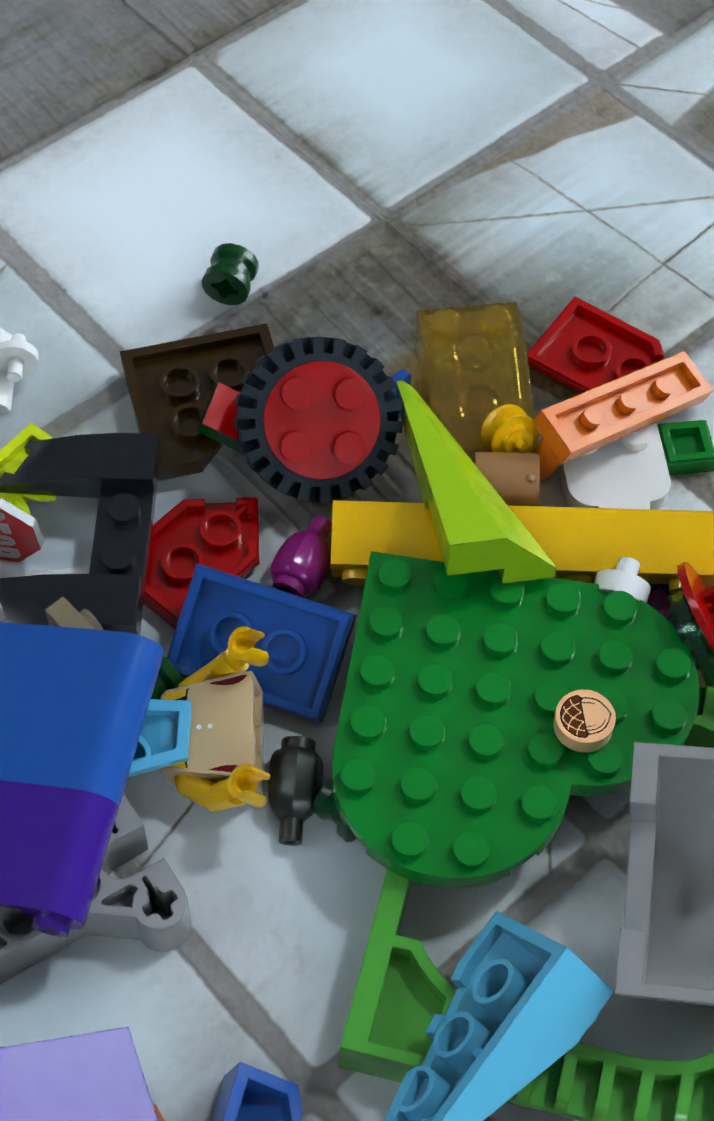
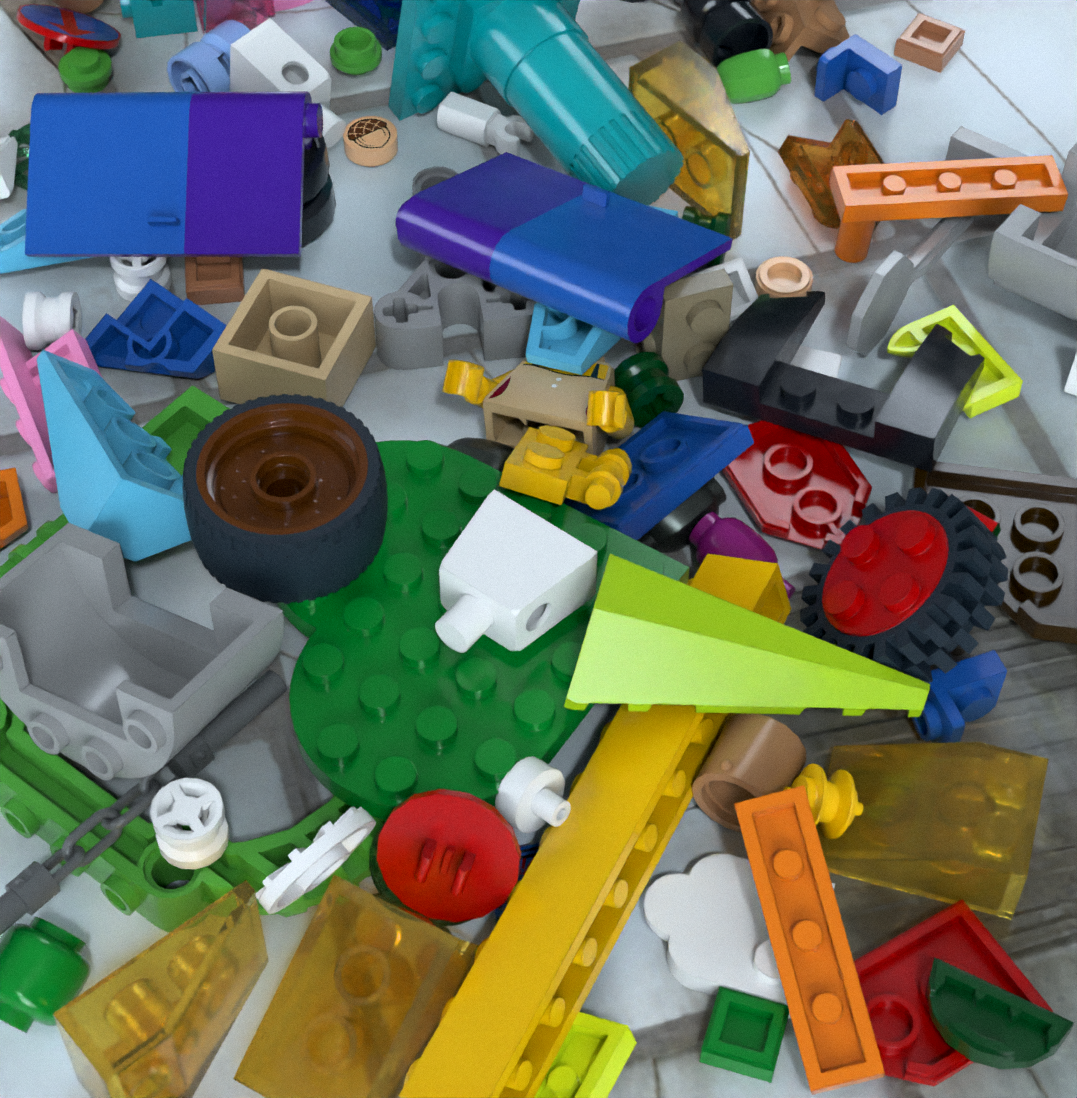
camera: 115 degrees right, 5 degrees down
light nougat tile [553,690,616,753] -> none
none -> wheel [183,394,388,604]
none -> tan brick [212,268,376,407]
none -> white torso [435,489,597,653]
none -> yellow plate [499,425,632,510]
none -> dark green tile [925,957,1074,1070]

